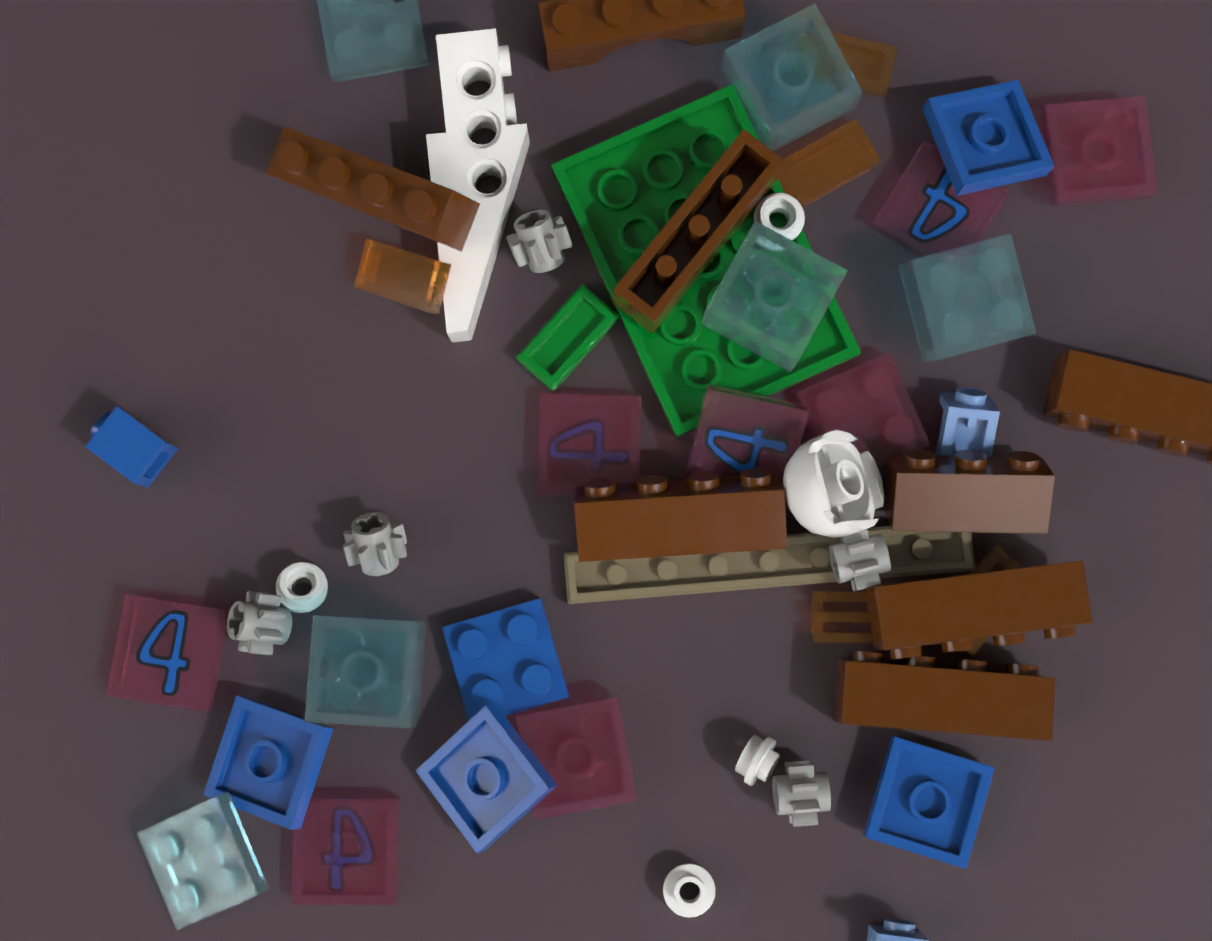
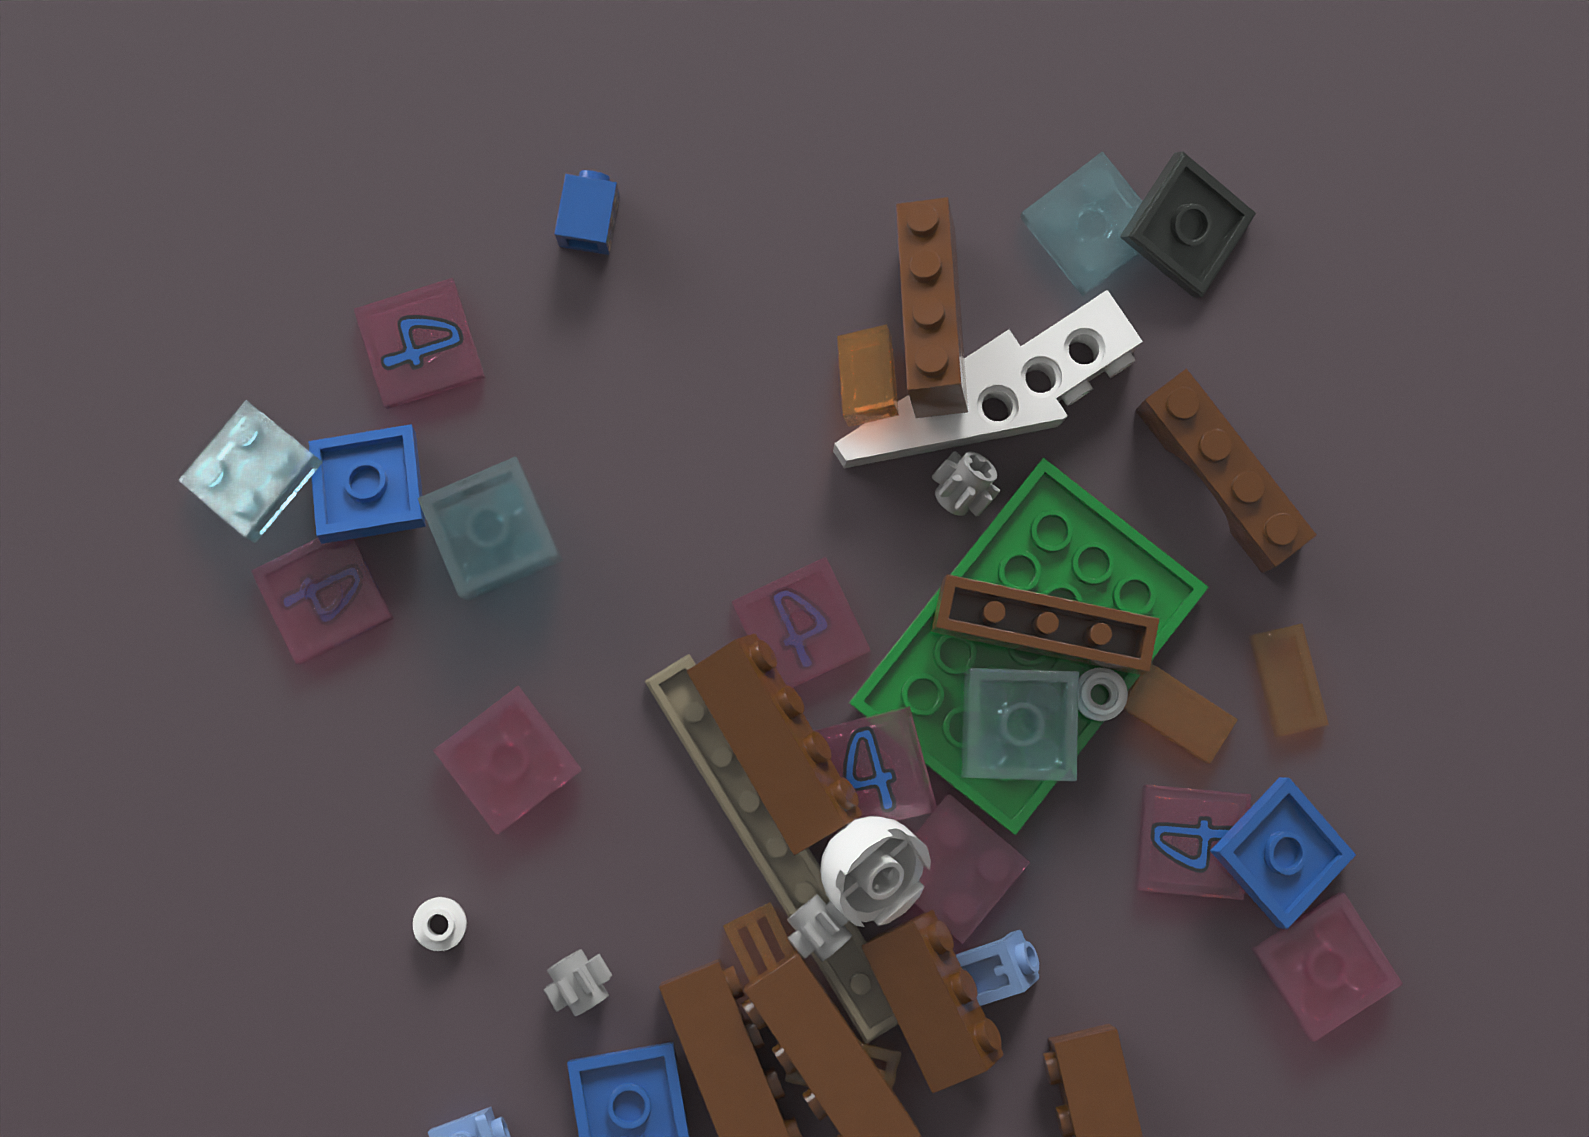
camera: 55 degrees right, 0 degrees up
light grey gear [227,591,292,656] -> none
white plate [276,562,328,613] -> none
light grey gear [342,512,407,576] -> none
plate [416,703,558,854] -> none
blue plate [442,598,570,721] -> none
green tile [515,283,620,393] -> none
clear light blue brick [721,3,863,151] -> none
white plate [735,735,780,786] -> none
clear light blue brick [898,233,1037,362] -> none

